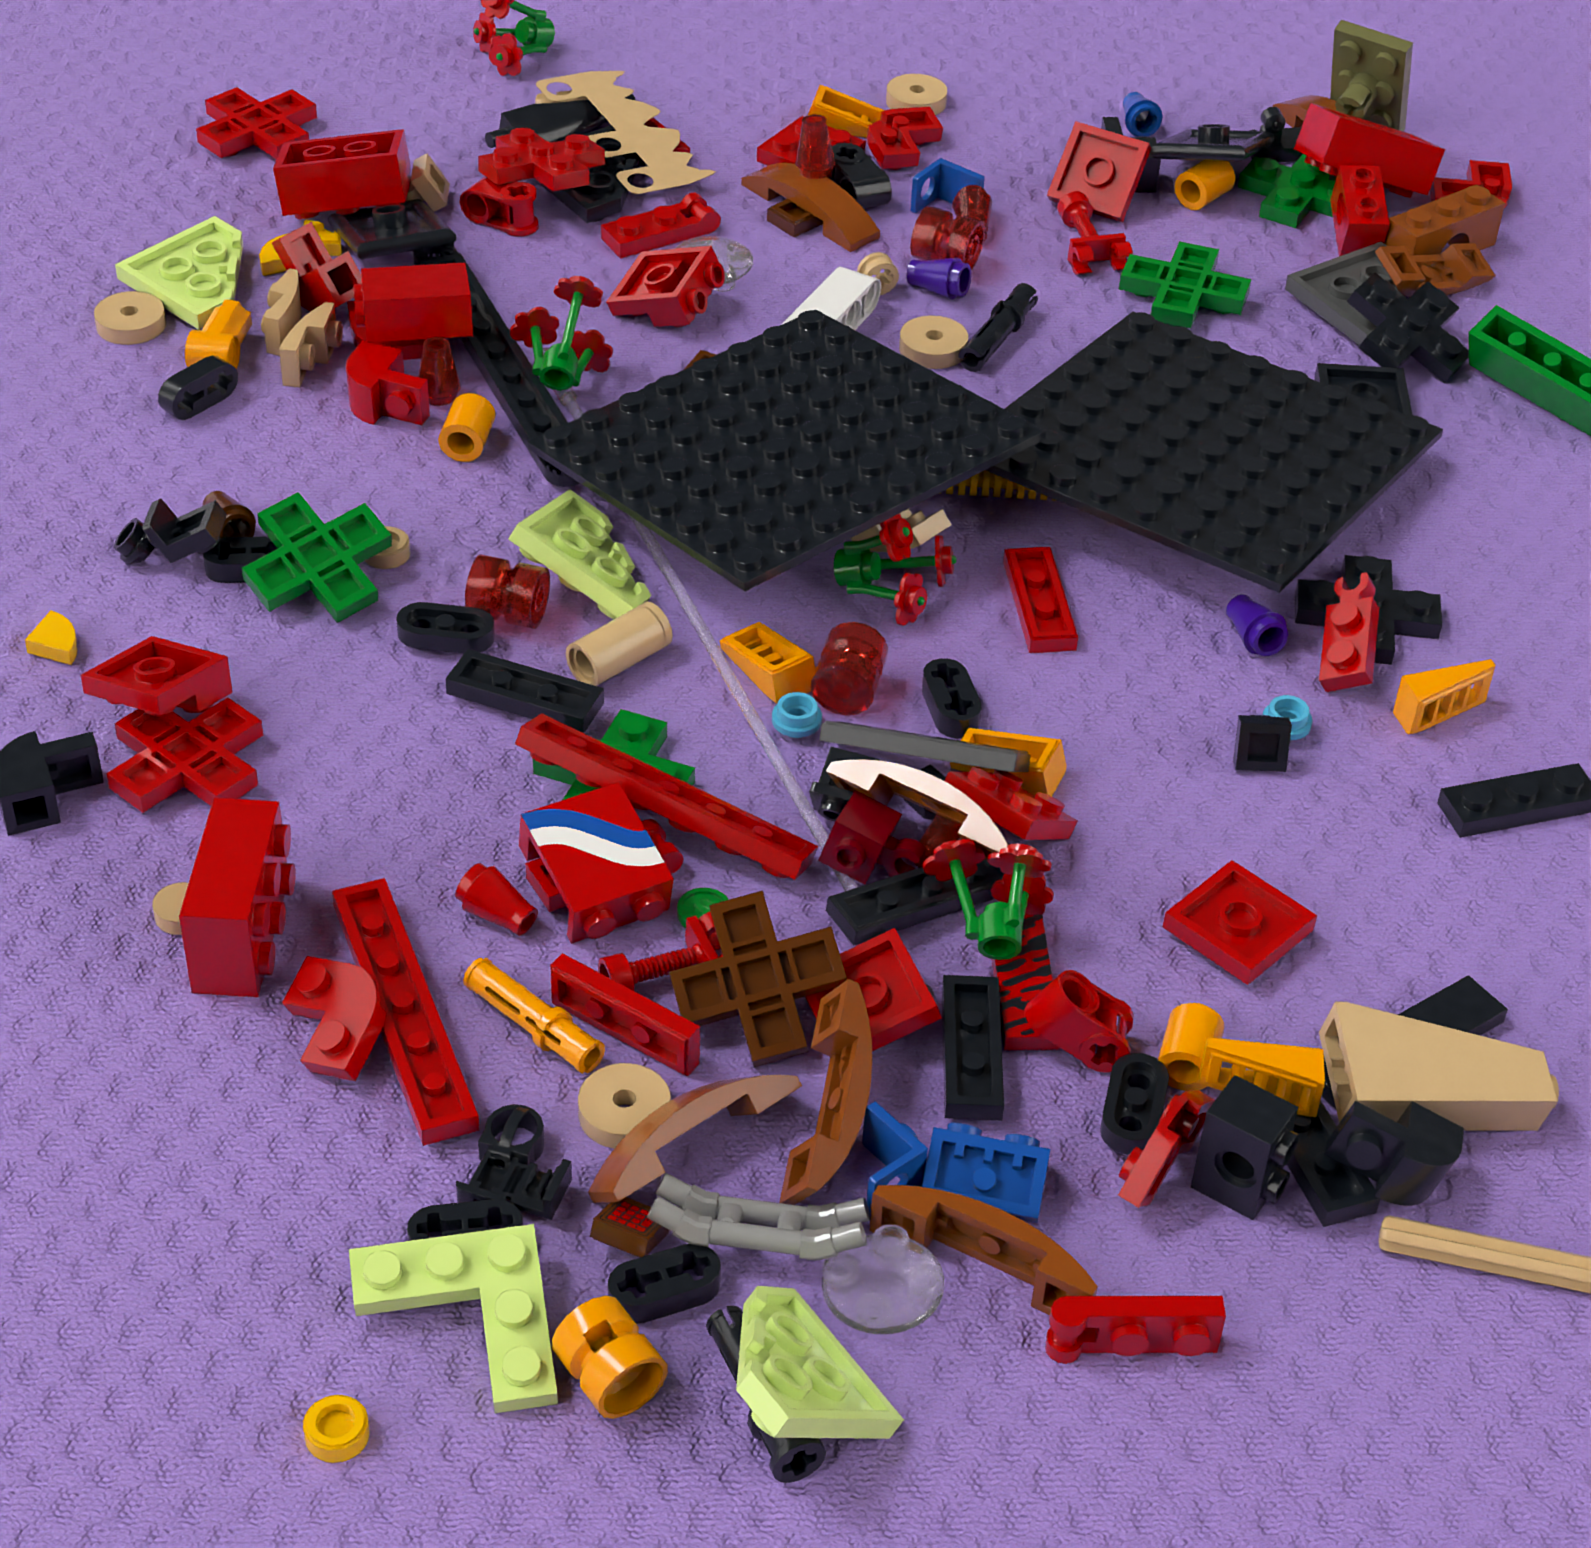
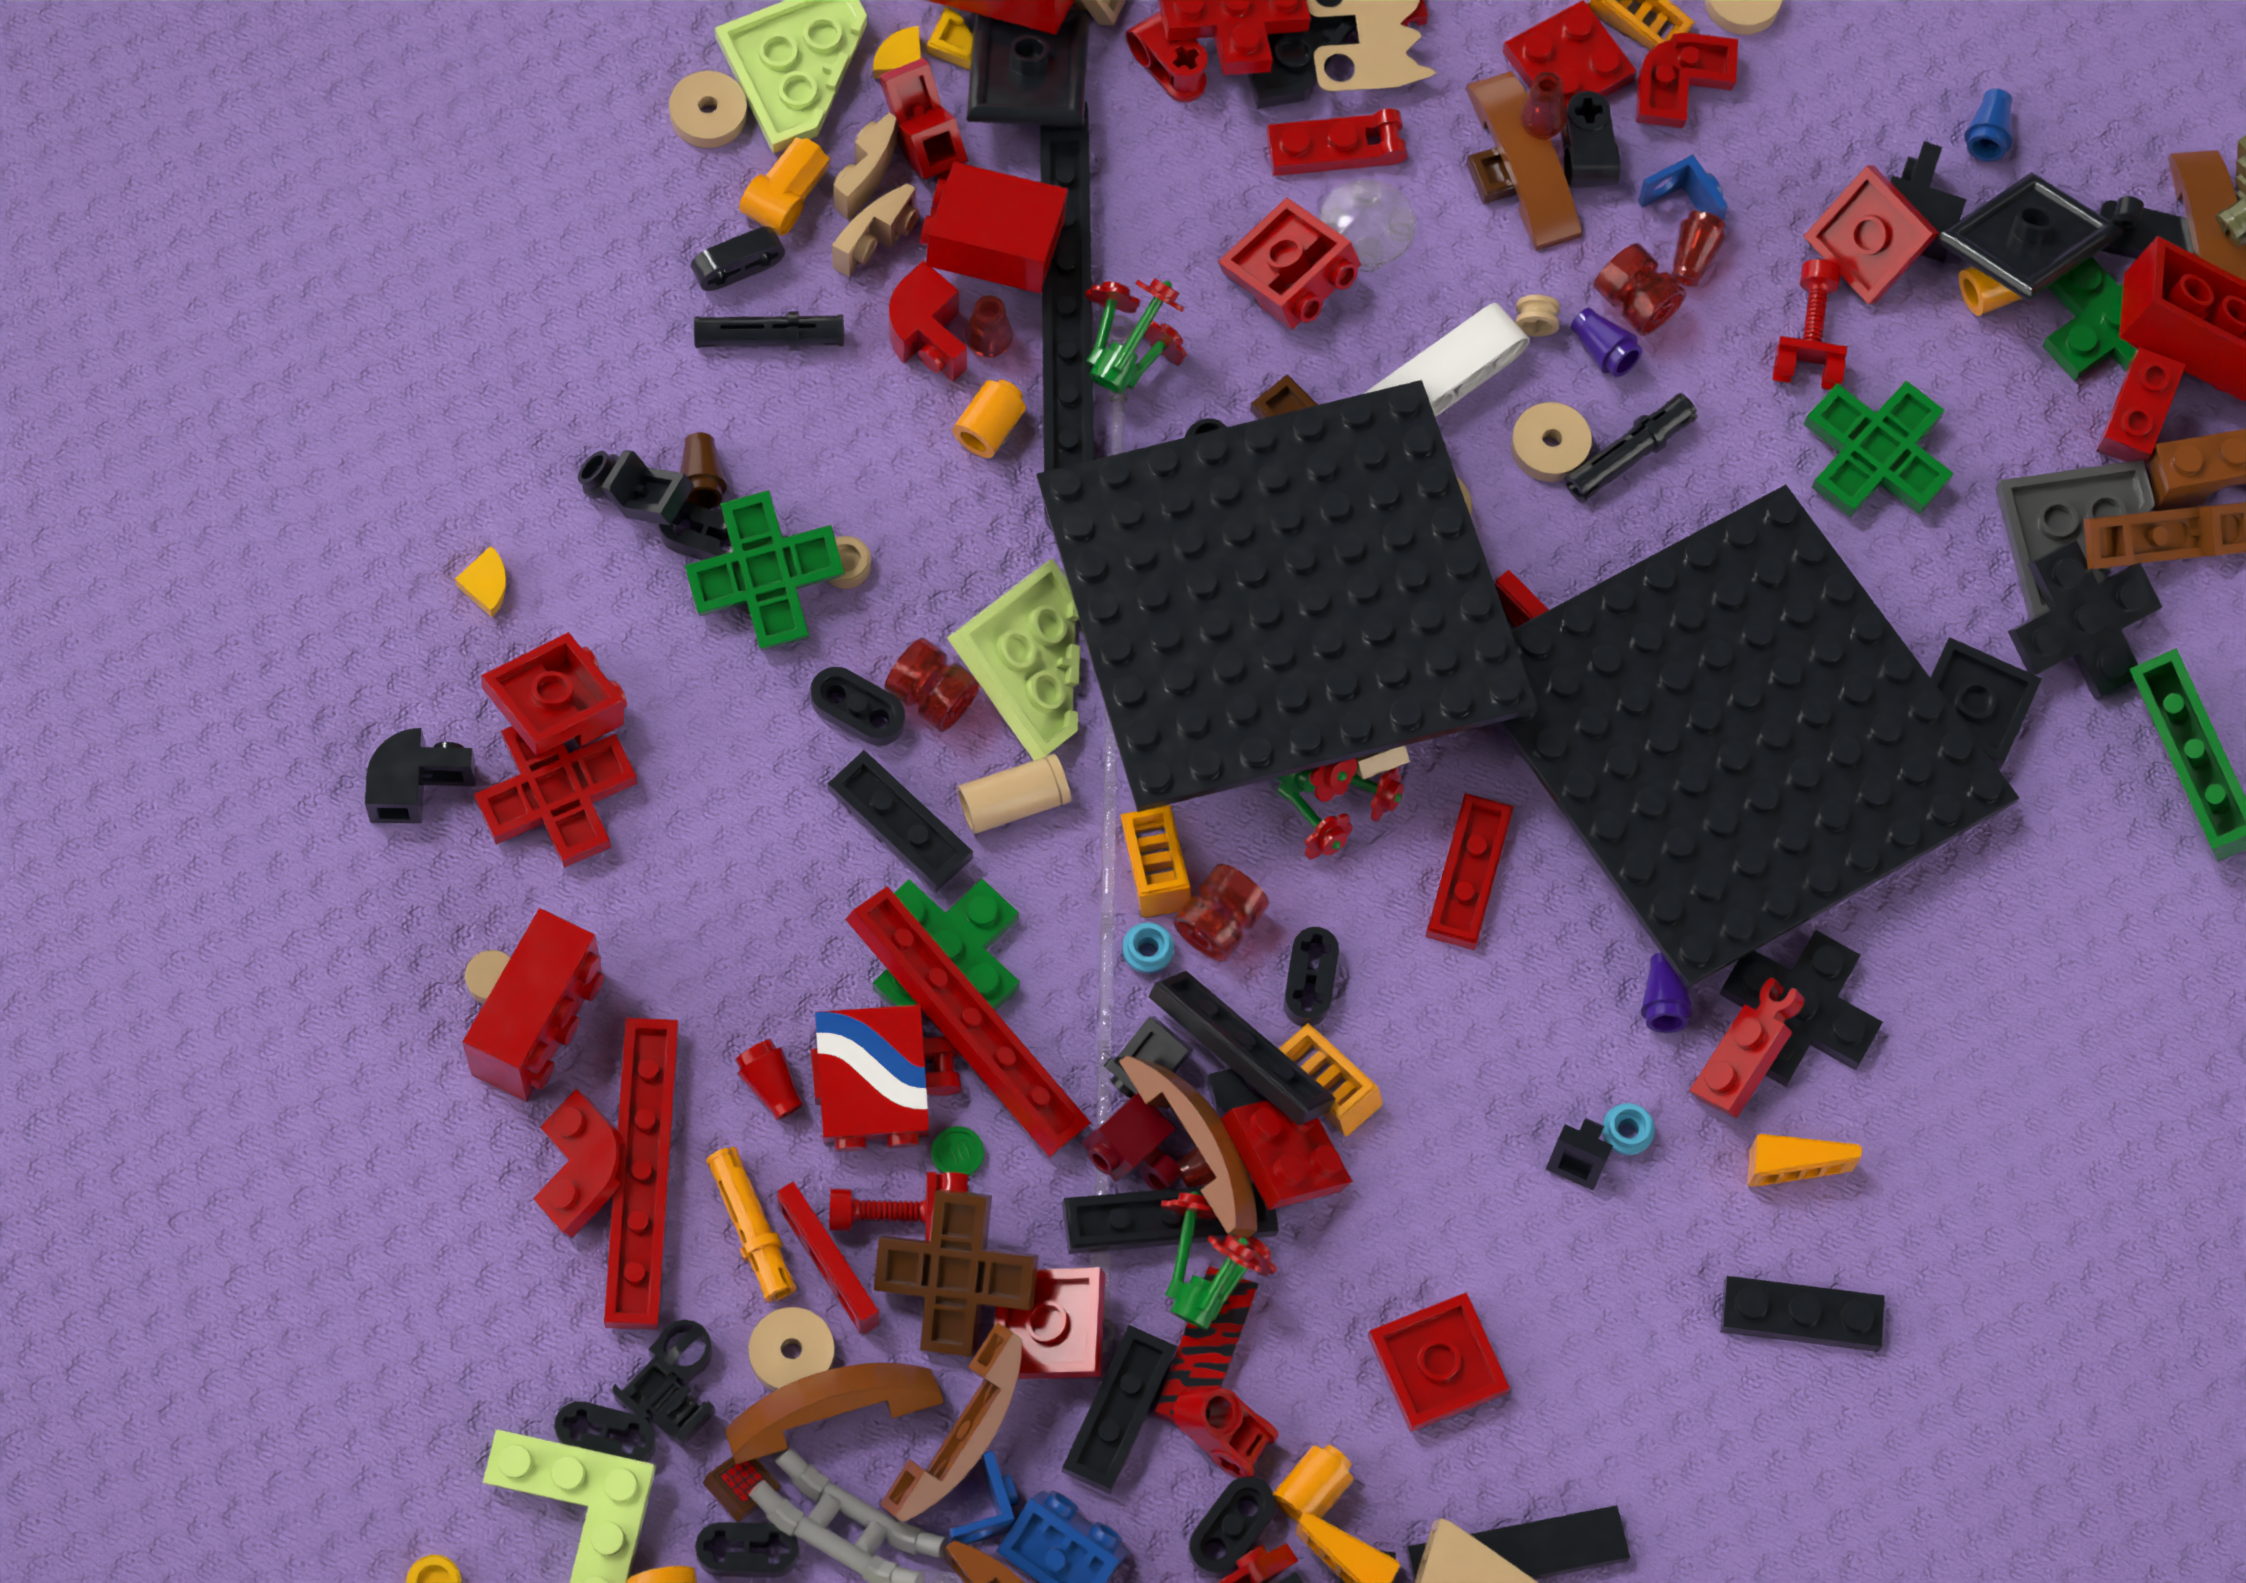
camera: 20 degrees right, 25 degrees up
none -> black pin [694,311,844,351]

